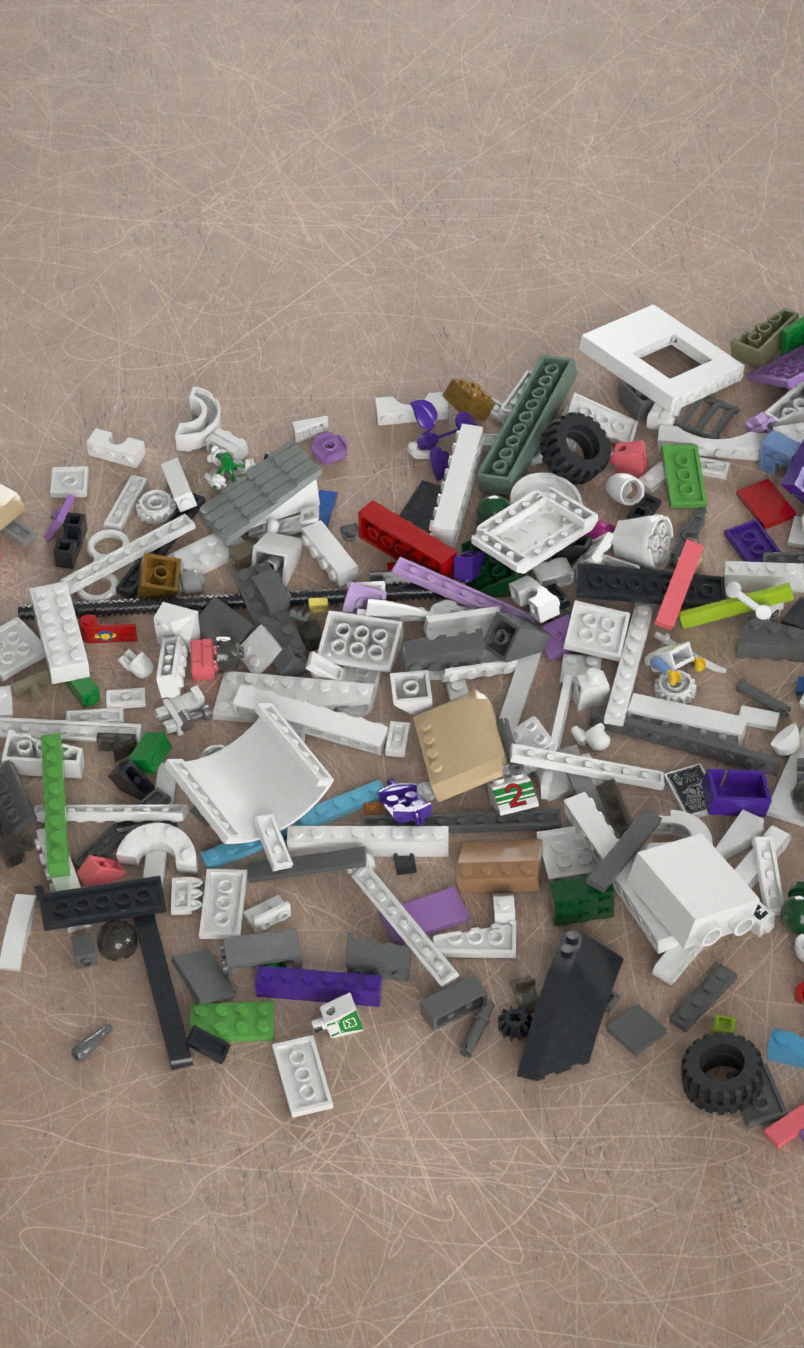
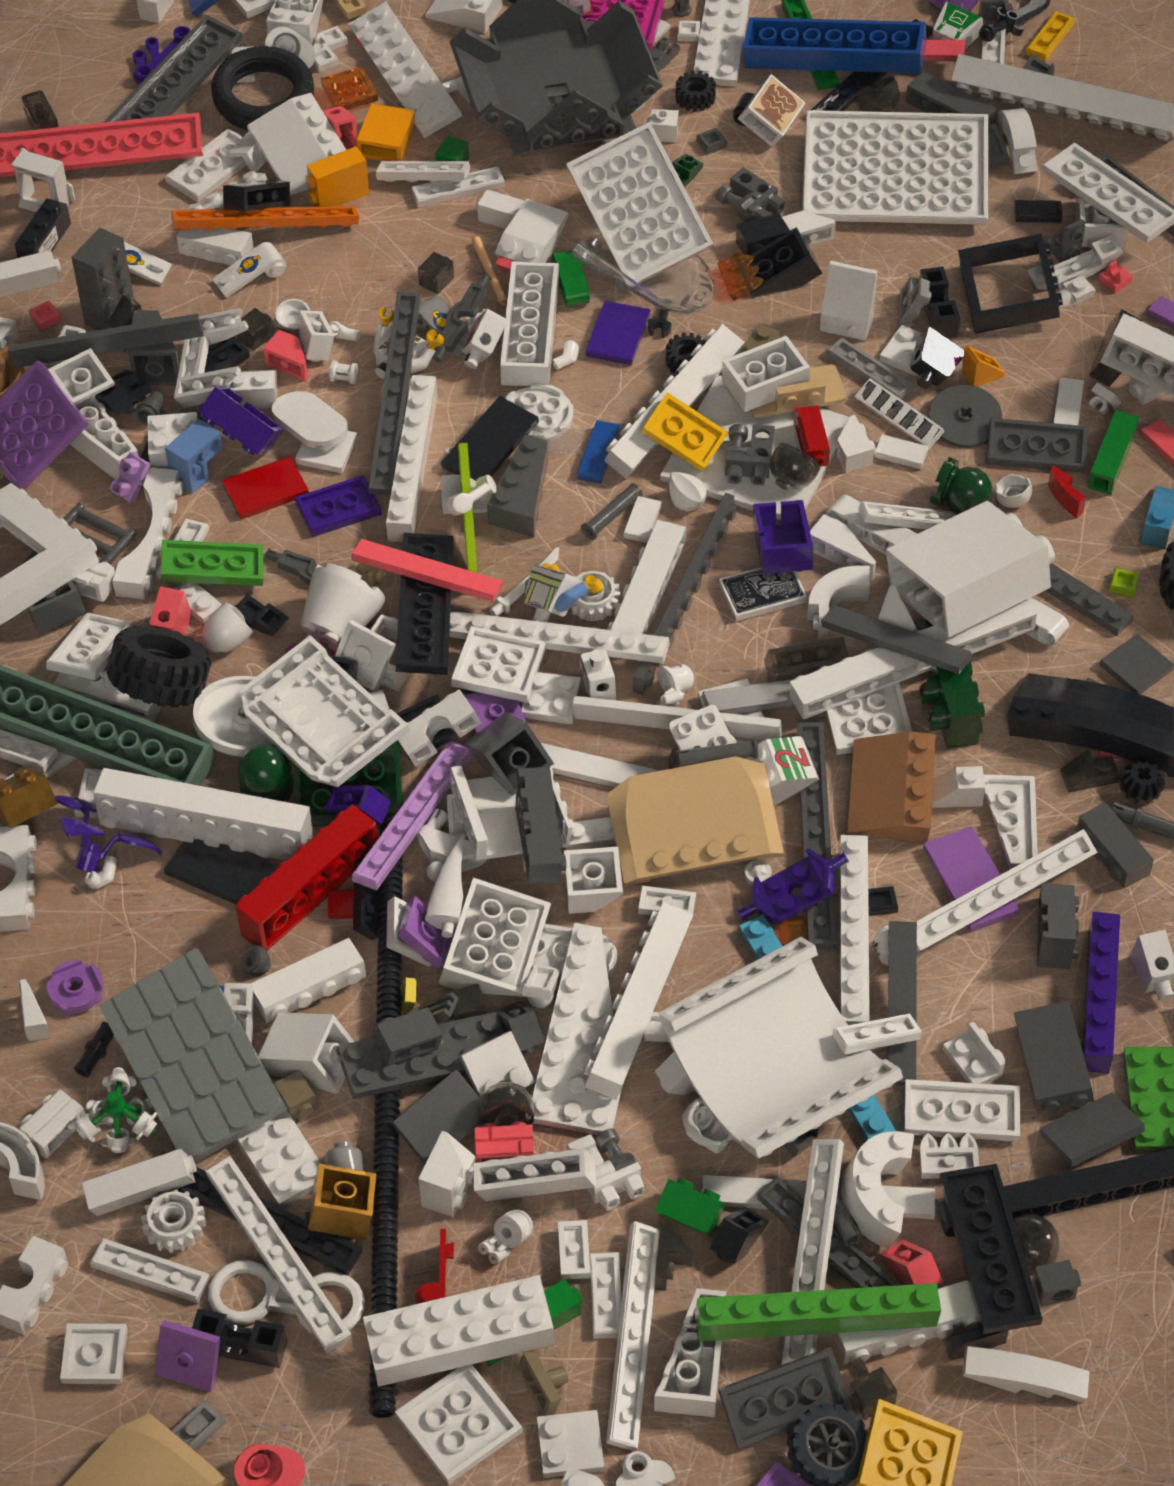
camera: 90 degrees left, 5 degrees up
white tile [510,743,665,791] -> none

